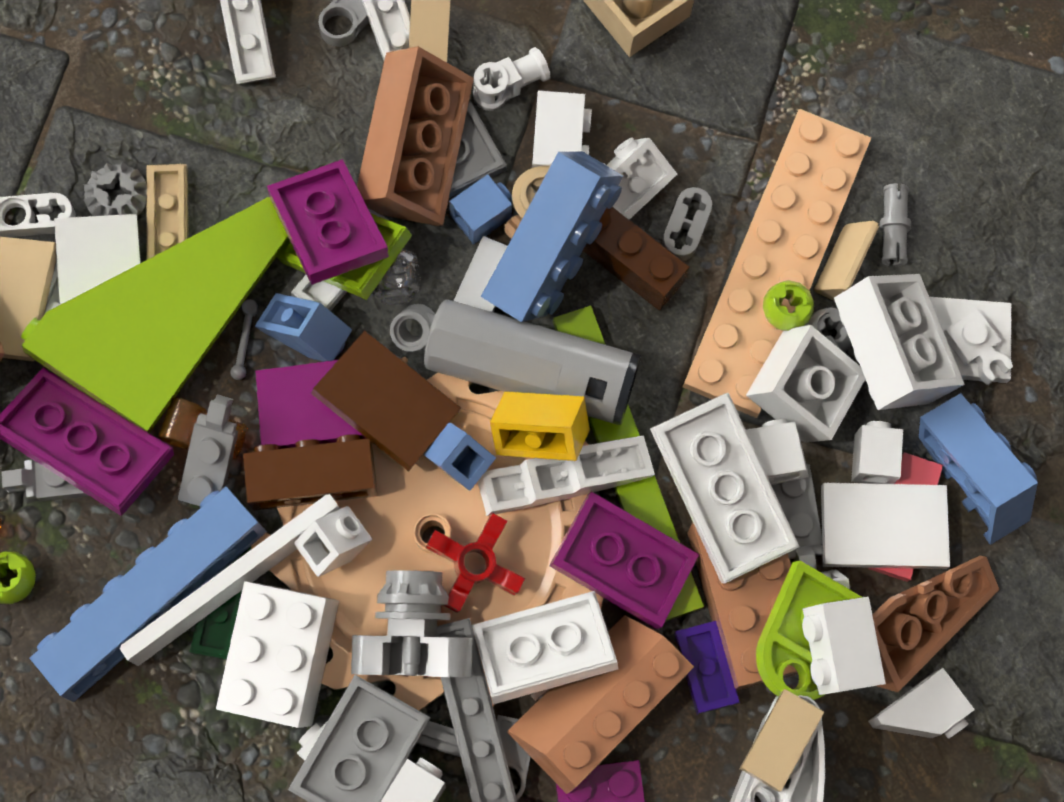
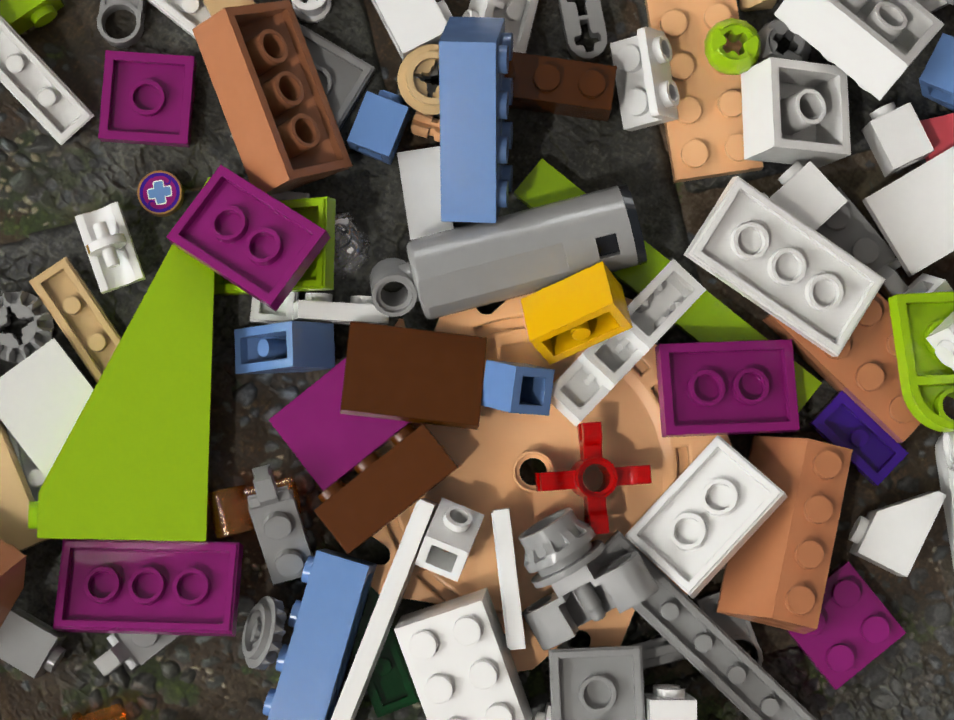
camera: 25 degrees left, 10 degrees up
light grey hinge [230,299,258,380] -> none
none -> white hips [74,202,146,294]
none -> magenta plate [98,50,197,148]
none -> tile [137,170,184,217]
none -> light grey gear [242,596,287,671]
none -> white plate [293,293,389,325]
none -> white tile [491,508,526,650]
none -> white bracket [610,27,680,131]
none -> white slope [848,491,947,577]

